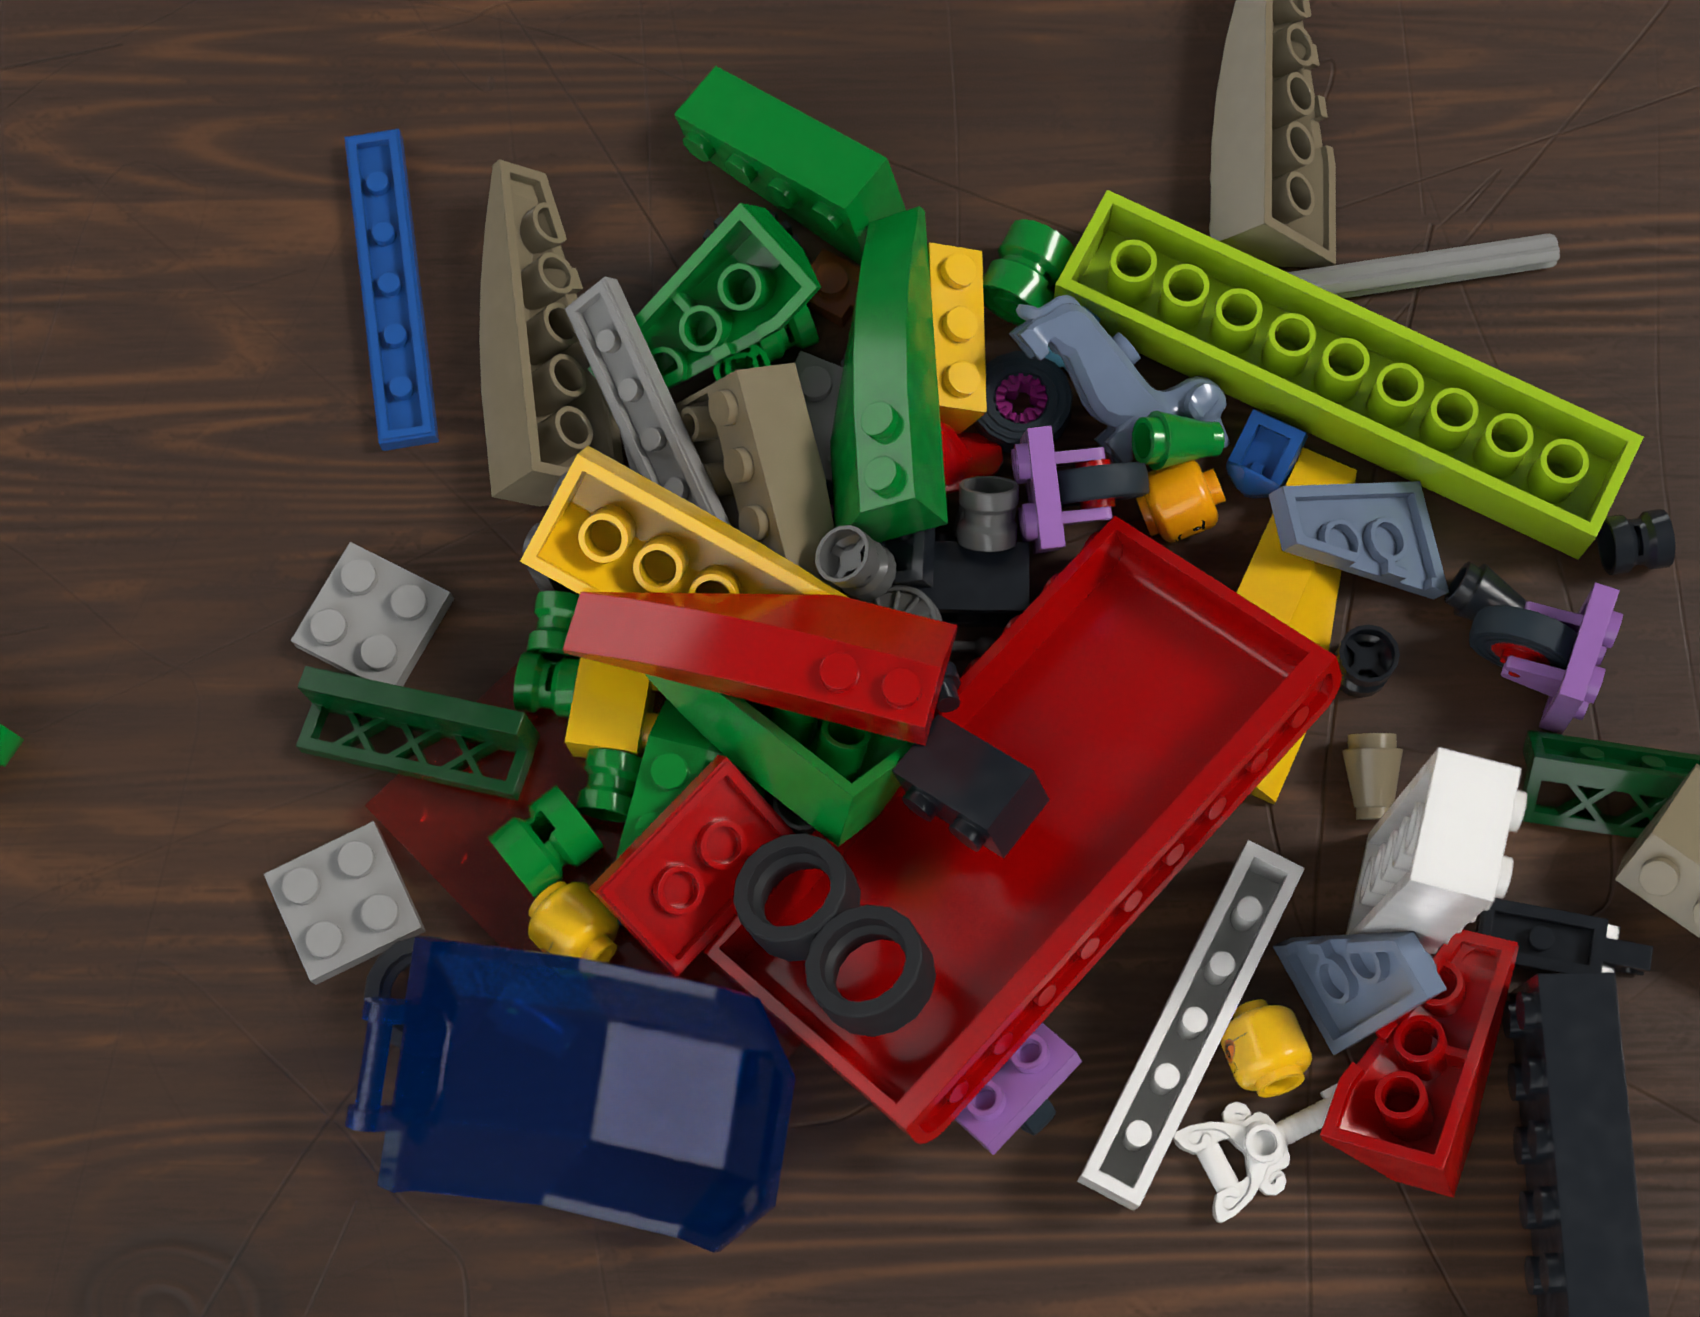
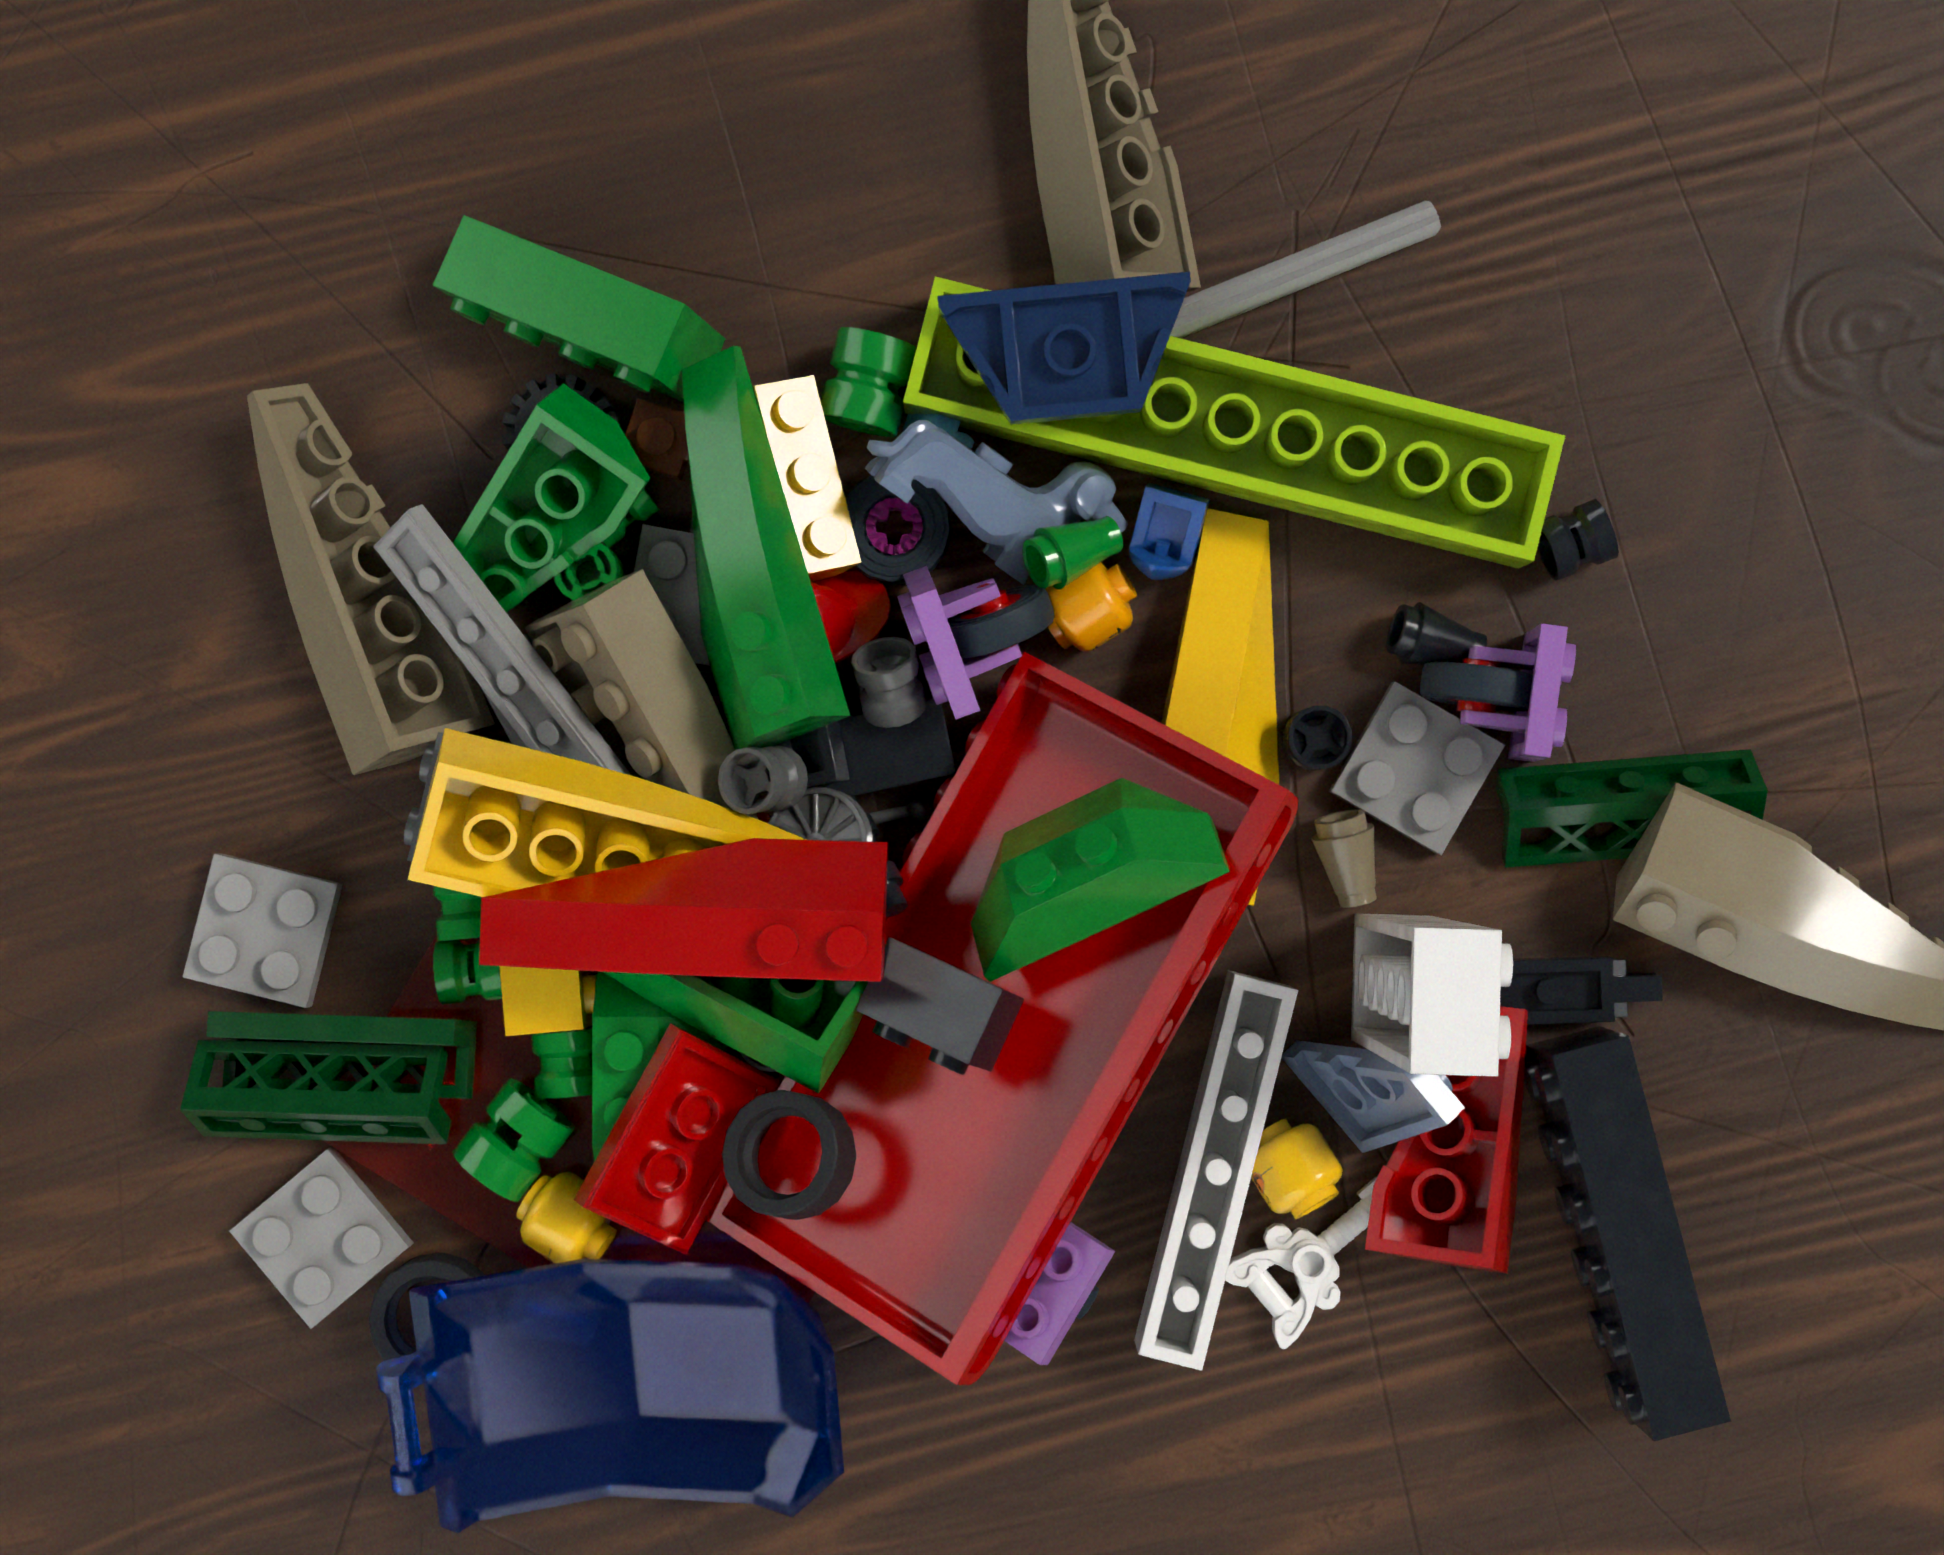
camera: 15 degrees left, 15 degrees up
blue tile [344,129,439,451] -> none
black tyre [805,904,936,1037] -> none
sand blue wing [1268,481,1449,600] -> none
none -> dark green fence [180,1040,452,1144]
none -> dark blue wing [937,271,1191,425]
none -> green wedge [971,777,1230,982]
none -> light grey plate [1328,681,1505,855]

